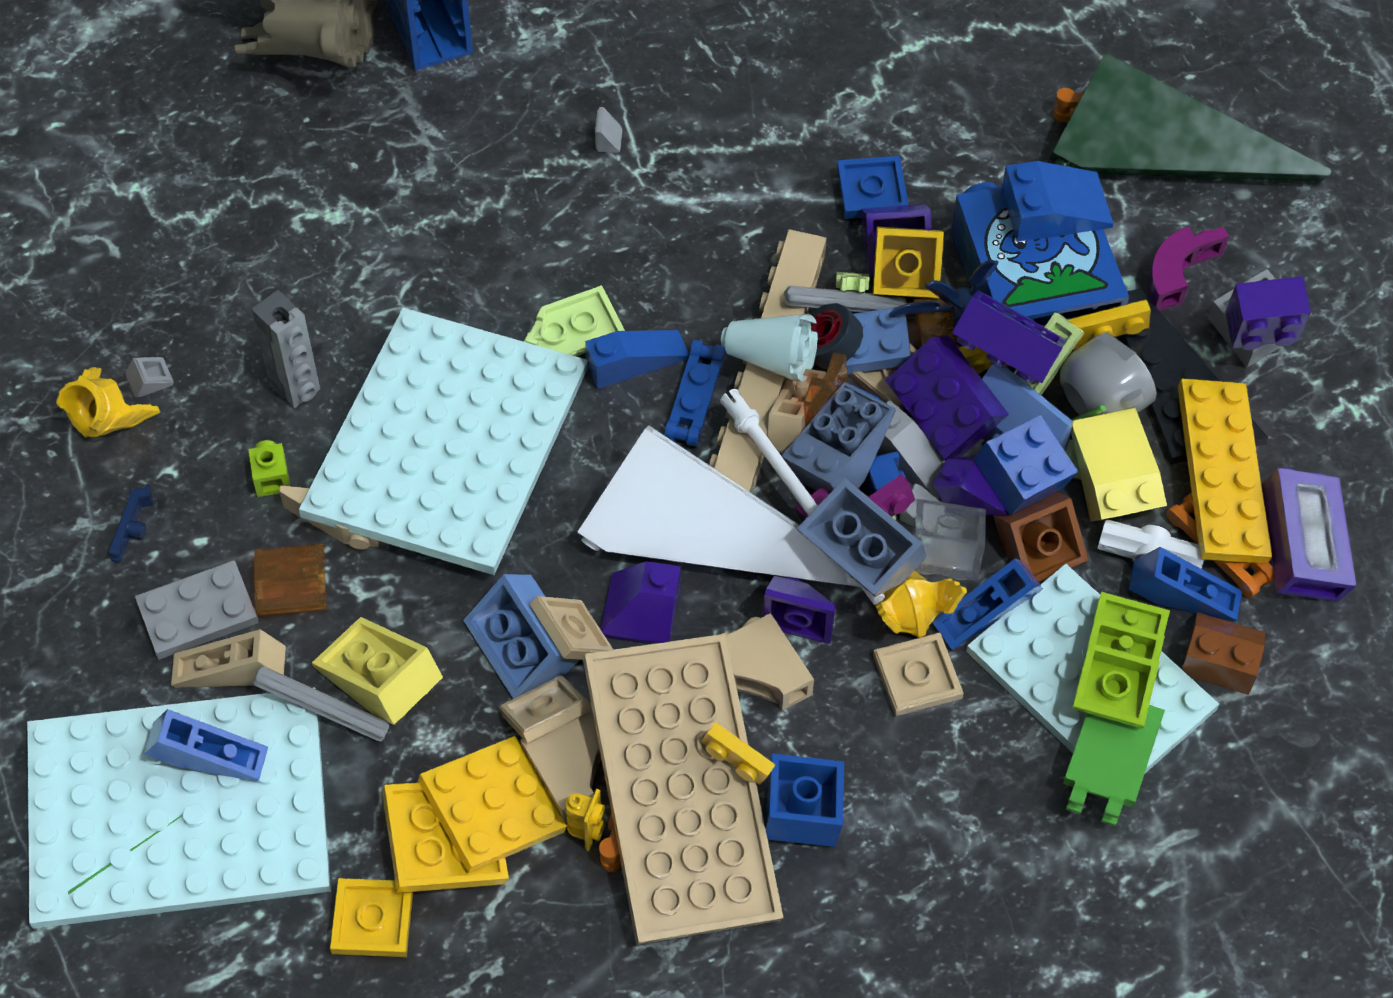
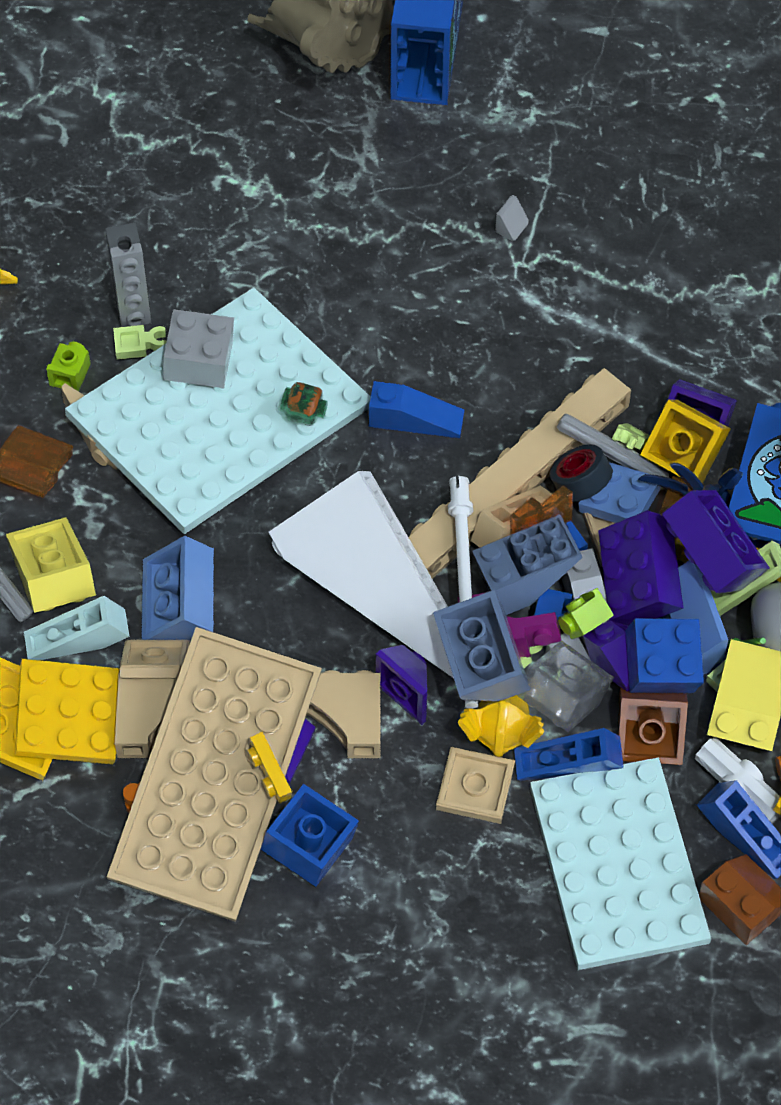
camera: 30 degrees right, 0 degrees up
light grey slope [126,357,174,397] -> none
yellowish green tile [524,285,625,356] -> none
tan tile [529,596,613,660] -> none
yellow hinge [565,789,606,851] -> none
dark purple slope [601,561,681,644] -> none
blue plate [664,339,726,447] -> none
light aqua cone [721,314,818,382] -> none
blue plate [837,156,909,219] -> none
bright green tile [1063,705,1165,826] -> none
lime slope [1072,592,1170,729] -> none
none -> light aqua slope [24,596,130,660]
none -> yellowish green plate [113,325,167,360]
none -> light grey brick [163,309,234,388]
none -> clear green head [280,382,328,426]
none -> lime brick [558,588,614,639]

